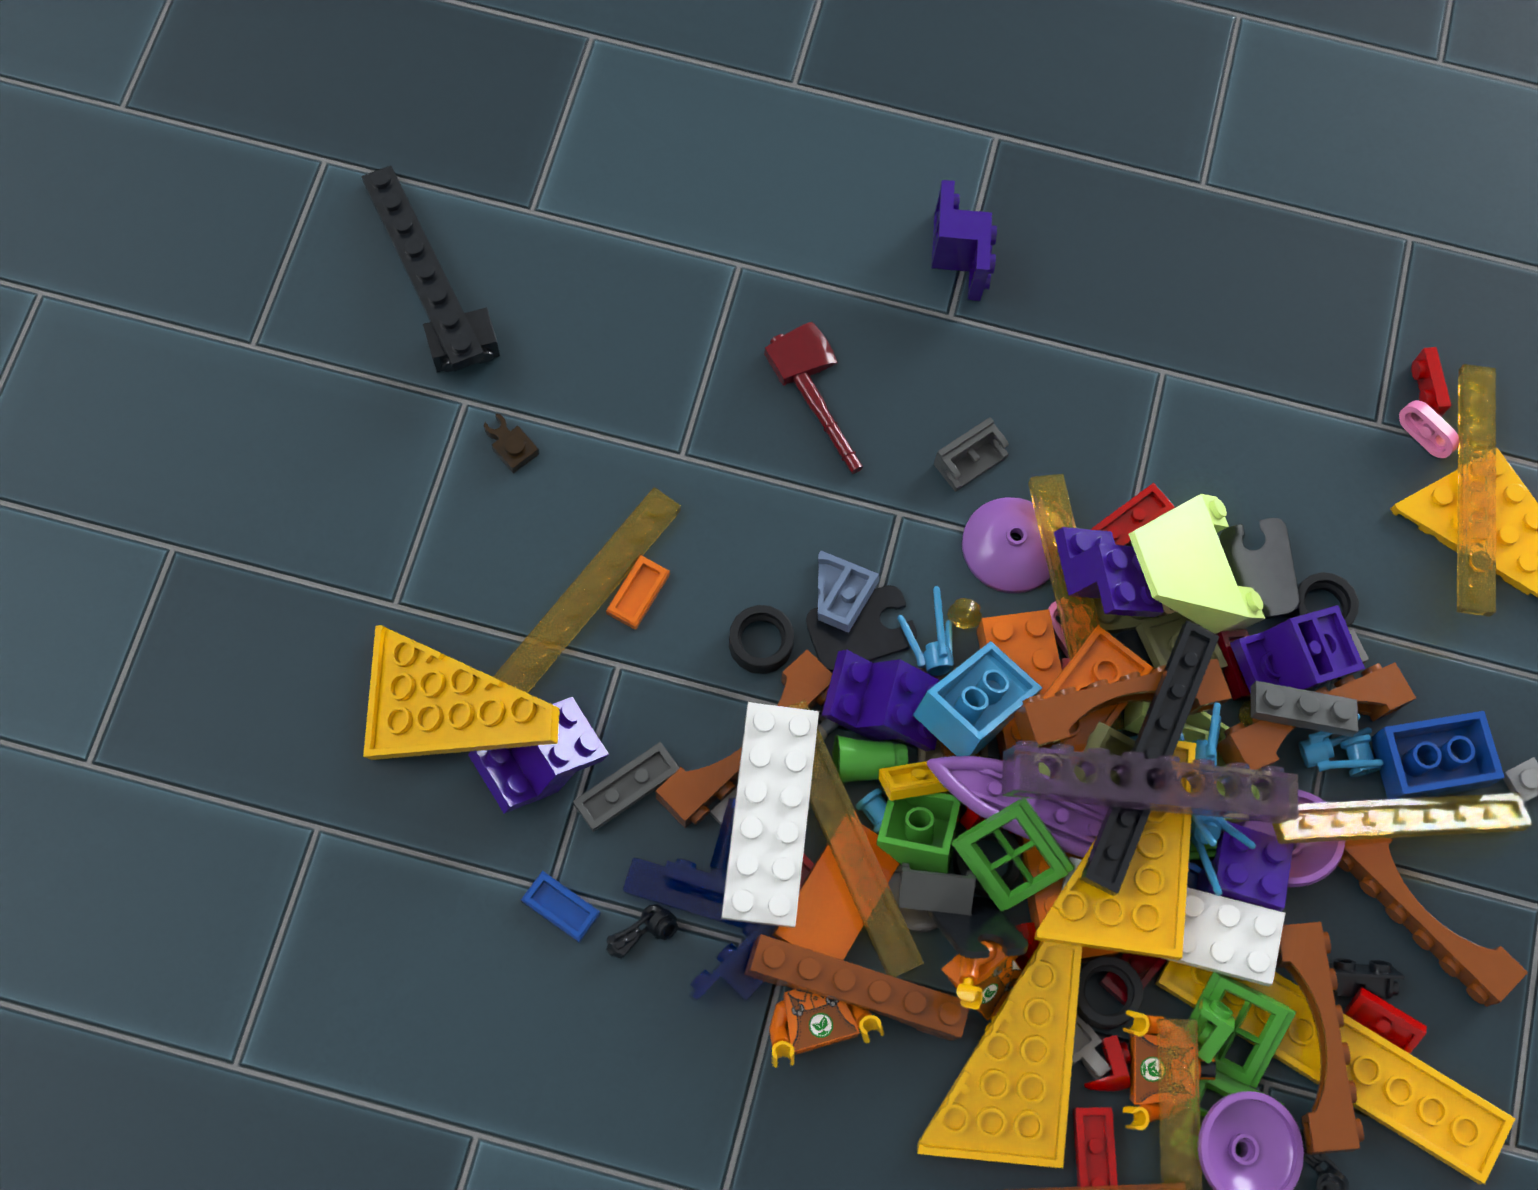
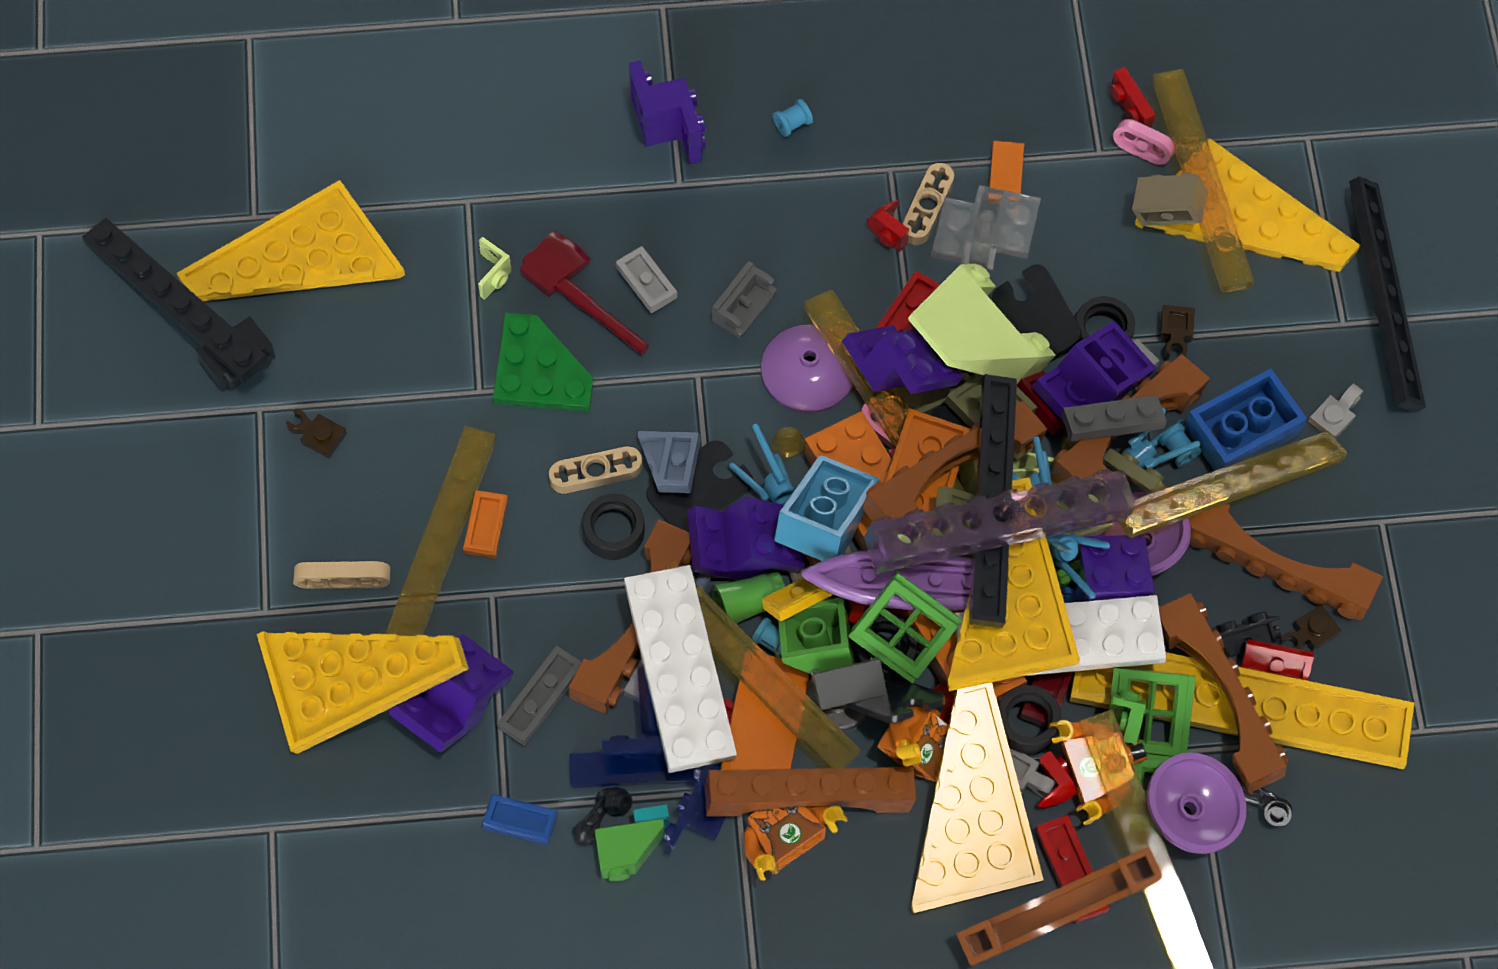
camera: 15 degrees left, 5 degrees down
none -> yellow wing [176,180,405,301]
none -> tan beam [293,561,391,589]
none -> yellowish green bracket [478,237,512,300]
none -> green plate [493,312,593,412]
none -> tan beam [549,446,642,494]
none -> bright green slope [595,819,665,881]
none -> light grey plate [616,246,677,314]
none -> teal tile [633,805,669,828]
none -> dark azure bush [772,98,813,137]
none -> red plate [867,200,909,252]
none -> tan beam [903,163,954,245]
none -> clear bracket [931,185,1041,270]
none -> orange tile [989,141,1024,203]
none -> olive plate [1103,448,1170,502]
none -> dark tan brick [1132,173,1208,226]
none -> dark brown plate [1160,305,1195,360]
none -> dark brown plate [1279,604,1342,652]

